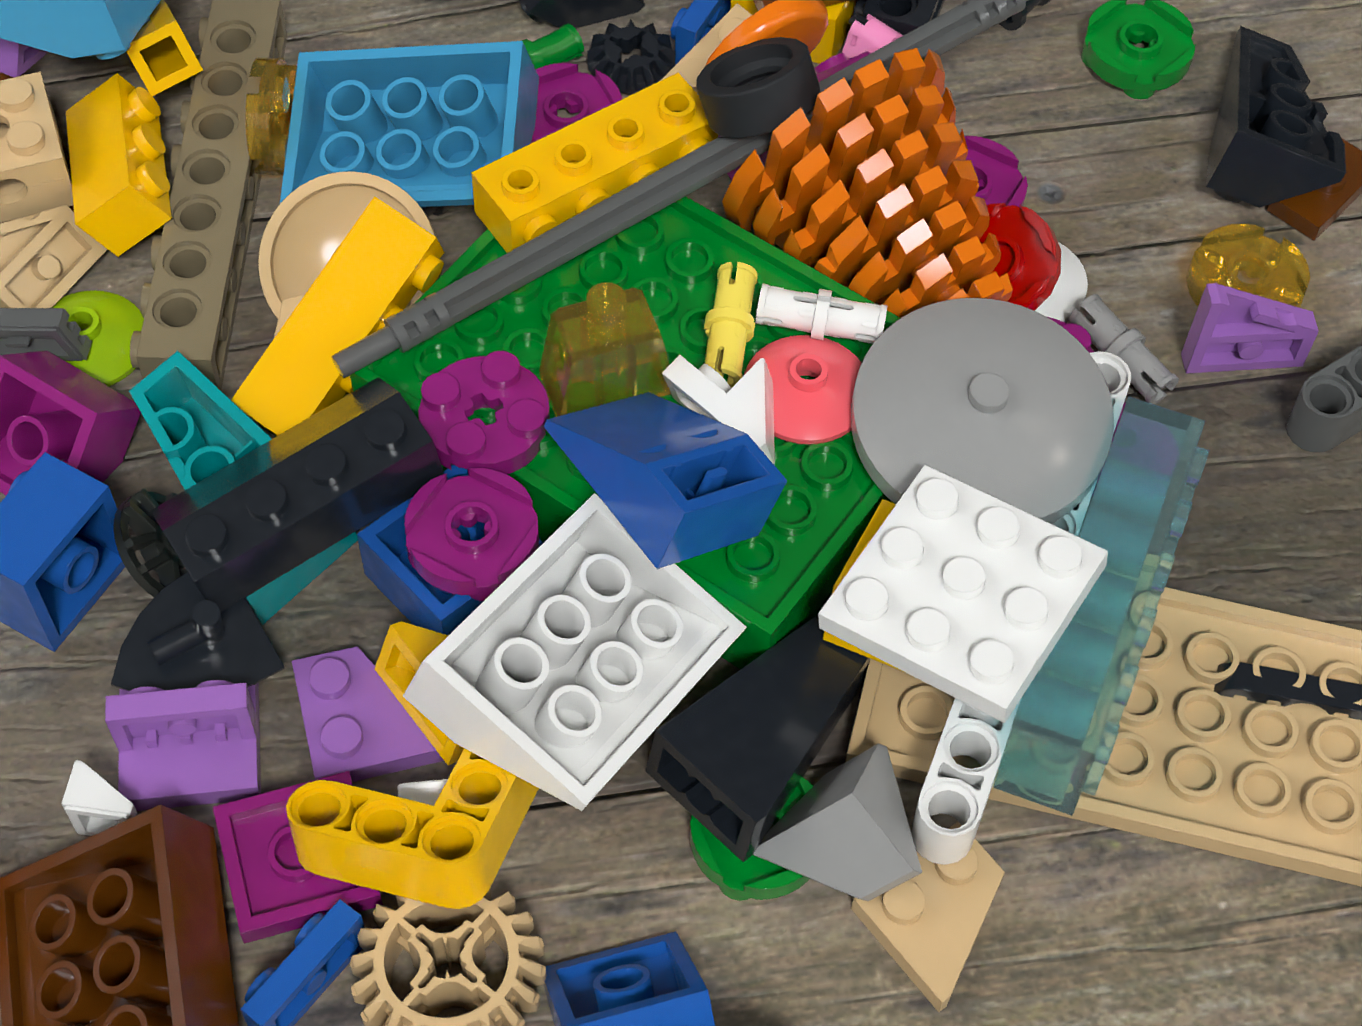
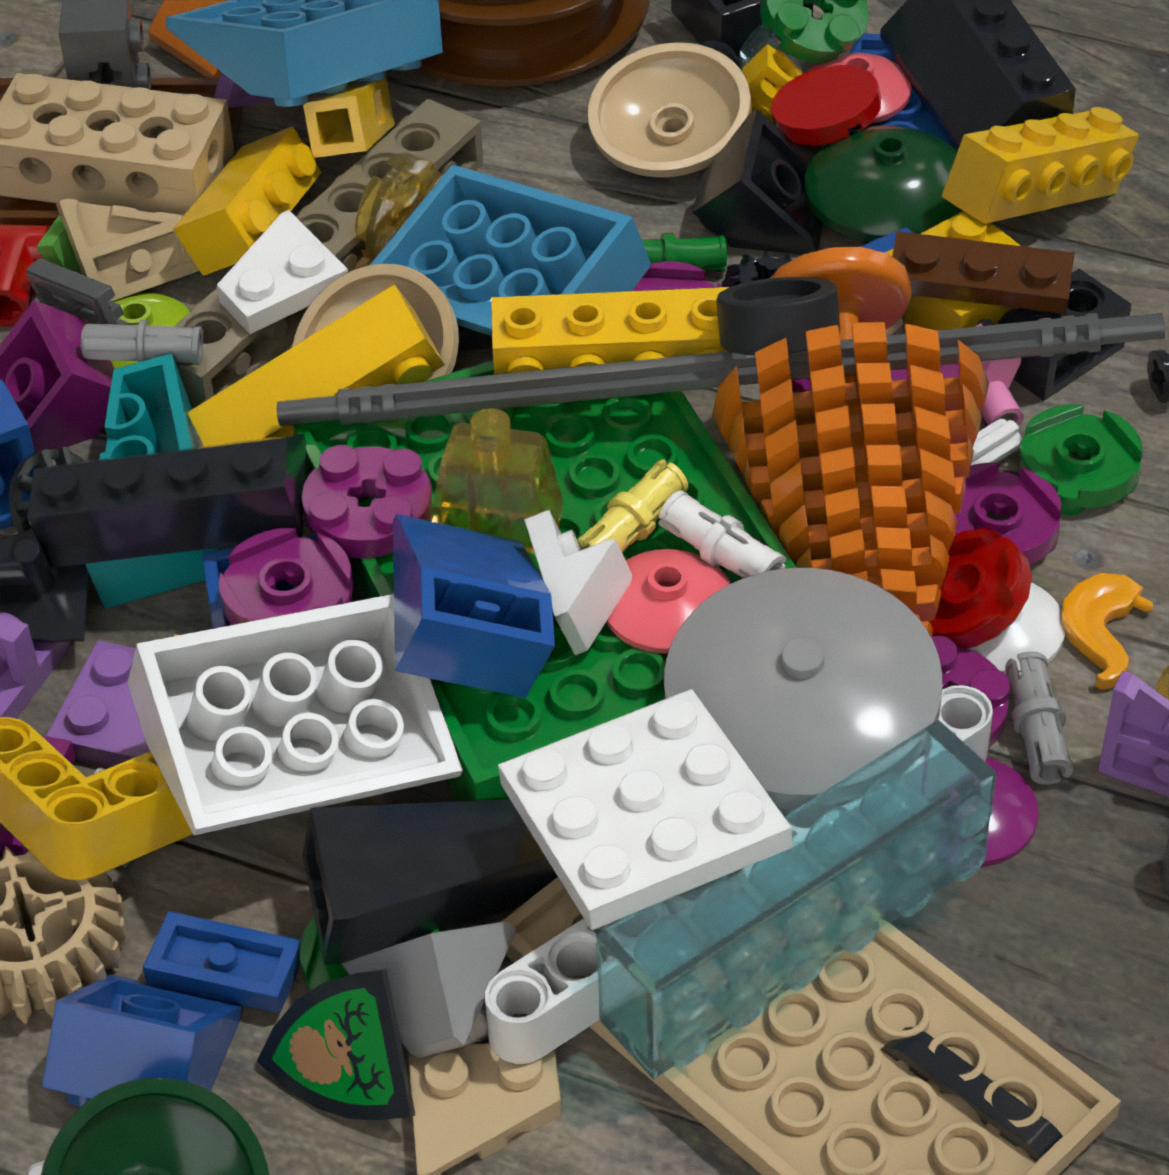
camera: 35 degrees right, 10 degrees down
none -> light grey axle [80,320,203,365]
none -> blue plate [142,911,301,1014]
none -> white wing [217,210,348,334]
none -> shield [257,969,416,1120]
none -> green plate [1017,404,1142,516]
none -> light orange piece [1061,572,1154,690]

